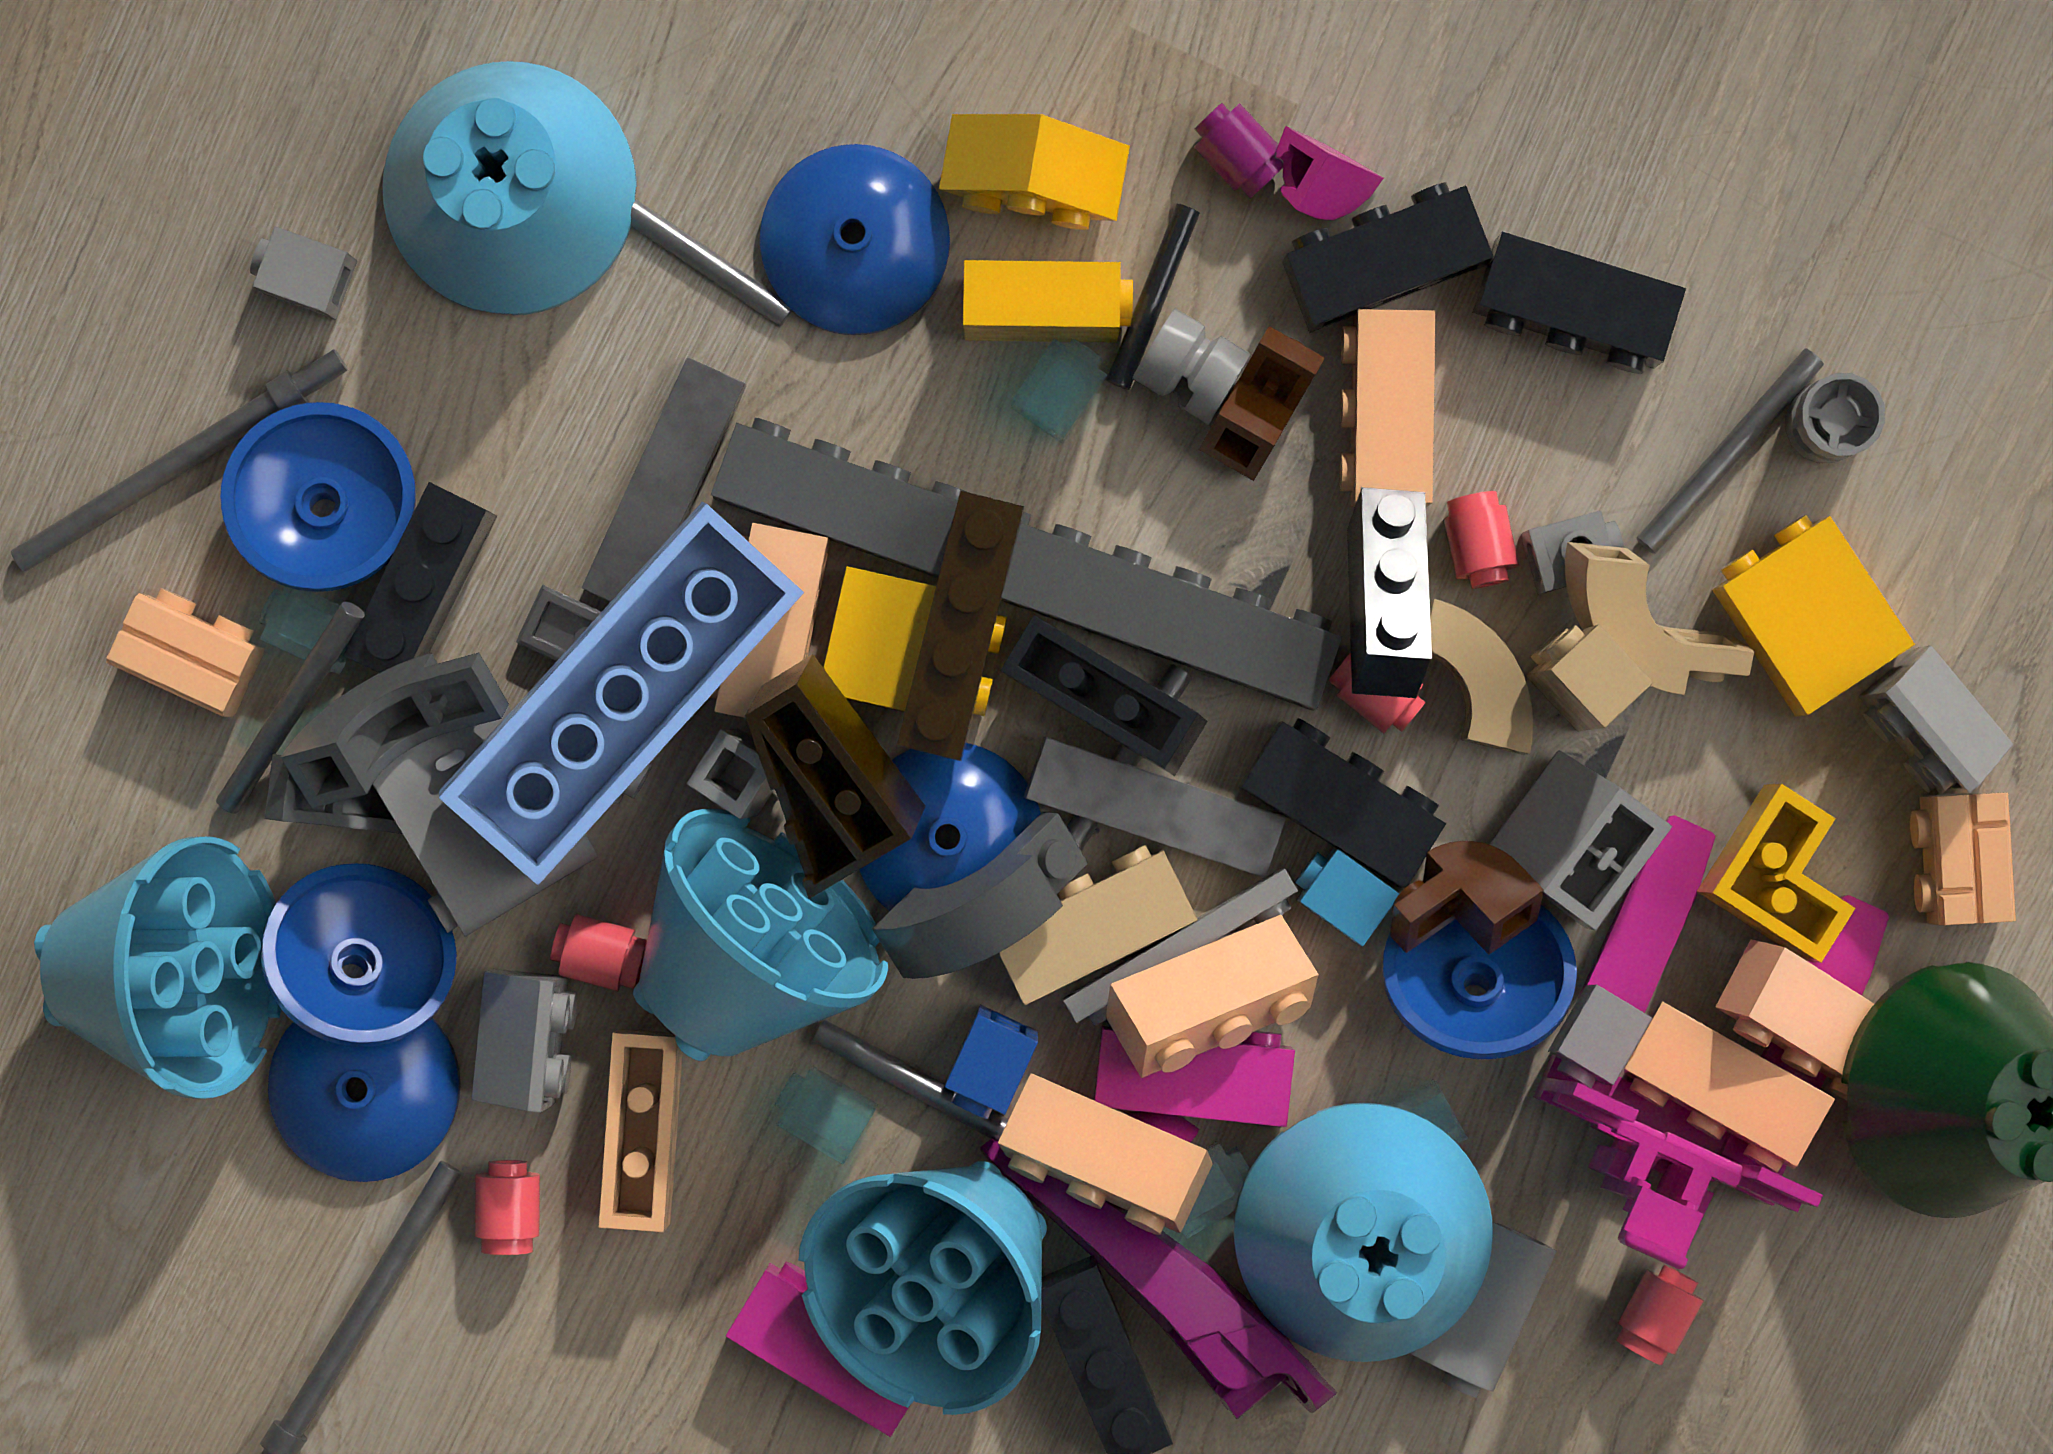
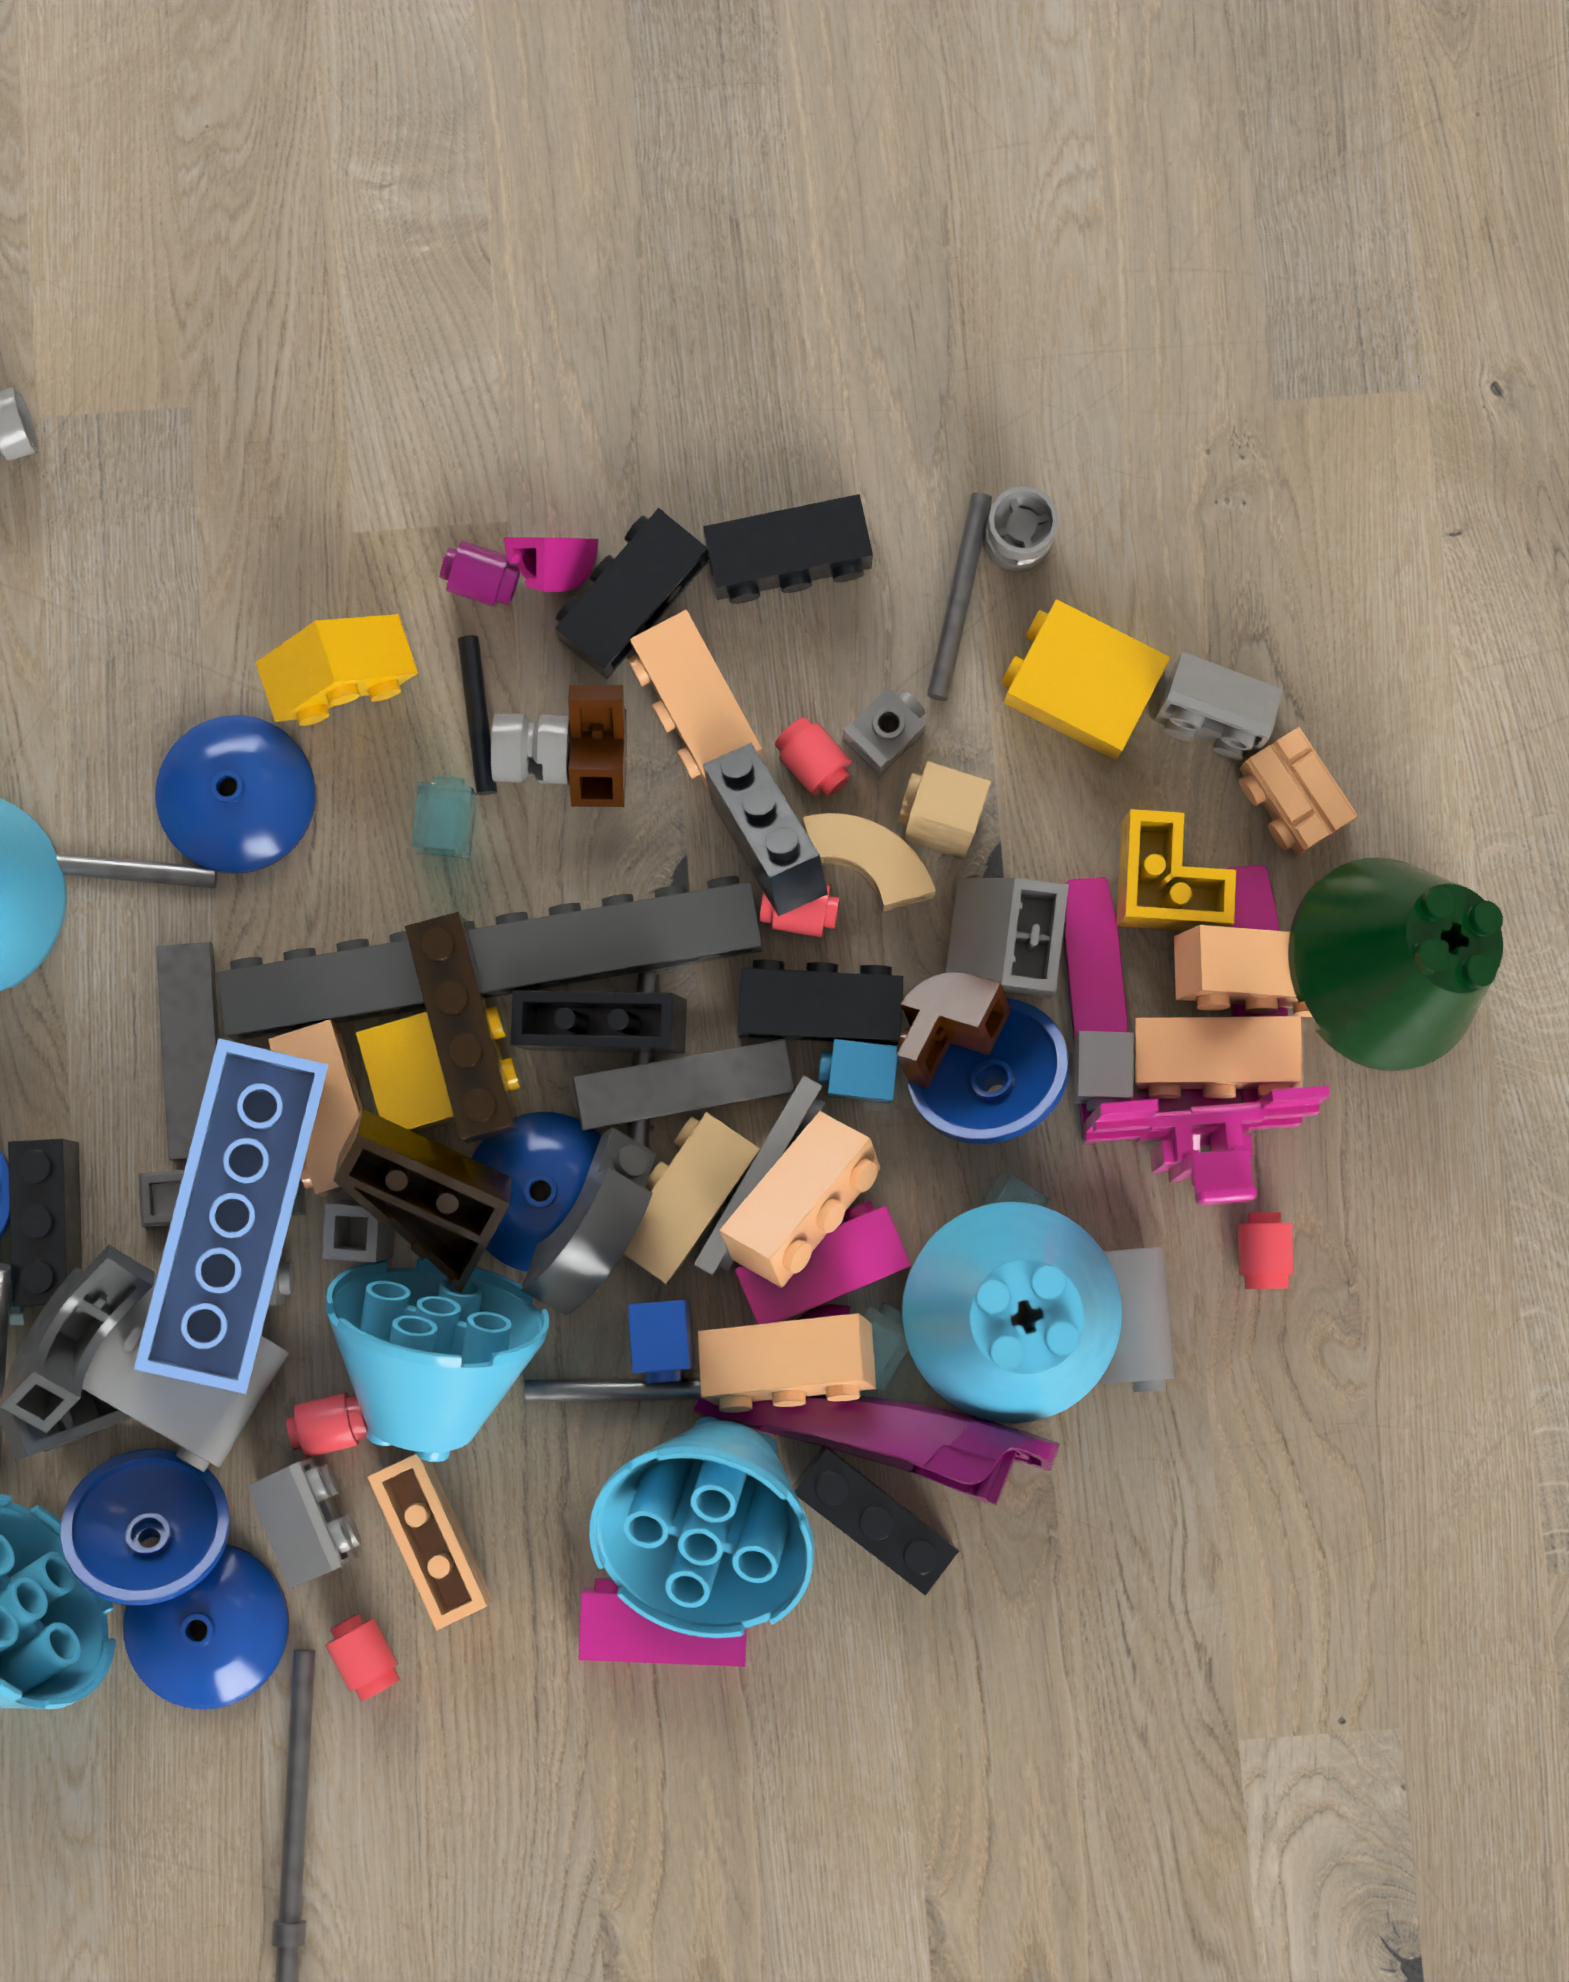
camera: 30 degrees left, 5 degrees down
clear light blue brick [774,1066,878,1164] -> none
yellow brick [963,260,1133,343] -> none
tan arch [1565,542,1754,695] -> none

